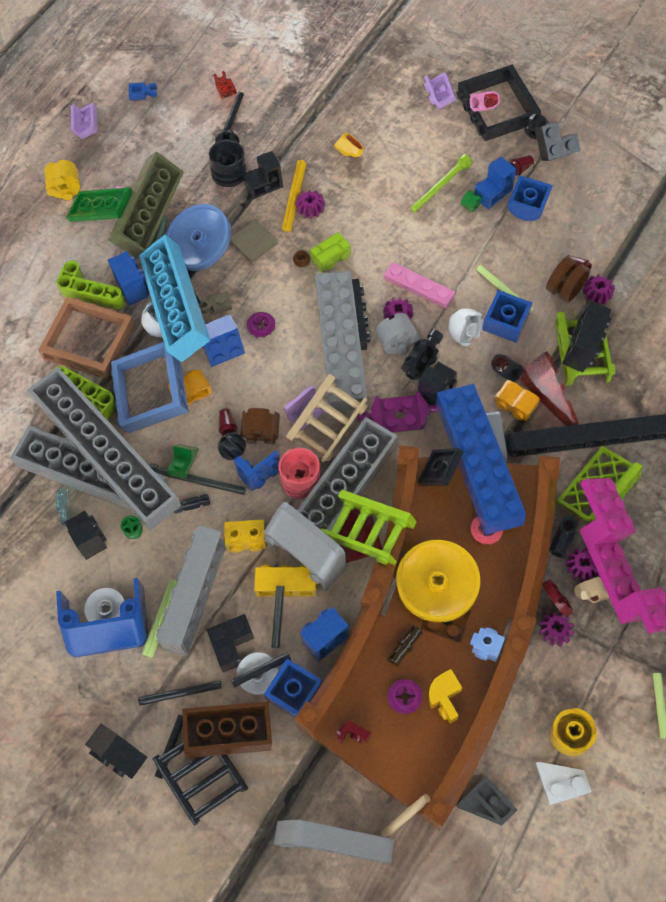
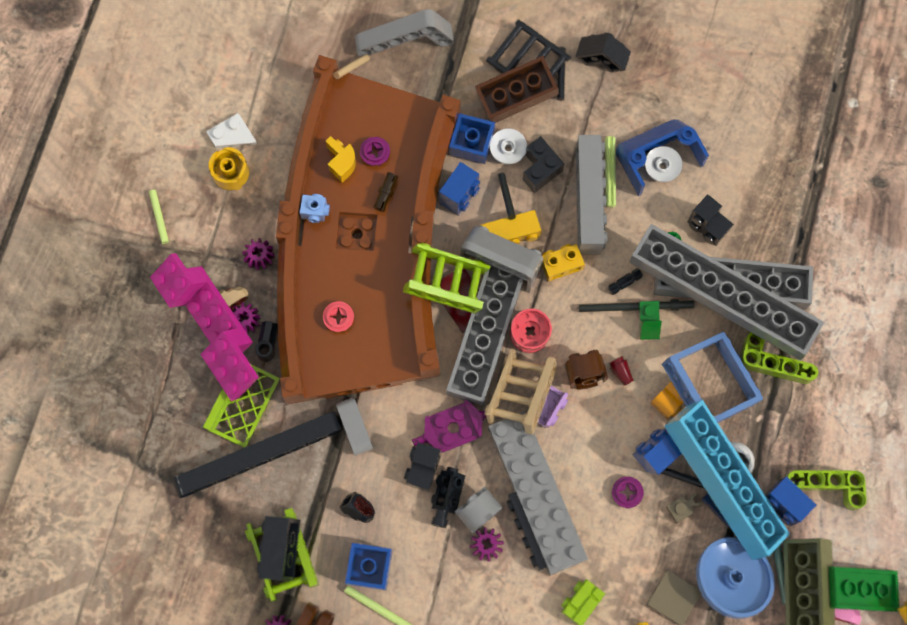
camera: 160 degrees right, 10 degrees up
nougat window [38,297,135,380] -> none
clear light blue tile [56,488,69,526] -> none
black bar [138,680,222,706] -> none
black piece [217,432,246,460] -> none
black bar [231,652,291,688] -> none
blue bracket [234,451,280,492] -> none
reddish brown plate [293,250,311,267] -> none
dark red bracket [336,720,371,744] -> none
bright pink plate [384,262,455,309] -> none
yellow dish [396,540,480,622] -> none
black tile [417,448,464,486] -> none
blue brick [436,384,526,535] -> none
white cylinder [448,308,484,346] -> none
dark grey wing [456,776,517,826] -> none
light orange brick [494,380,540,421] -> none
clear red wedge [521,351,579,426] -> none
dark red tile [543,579,573,617] -> none

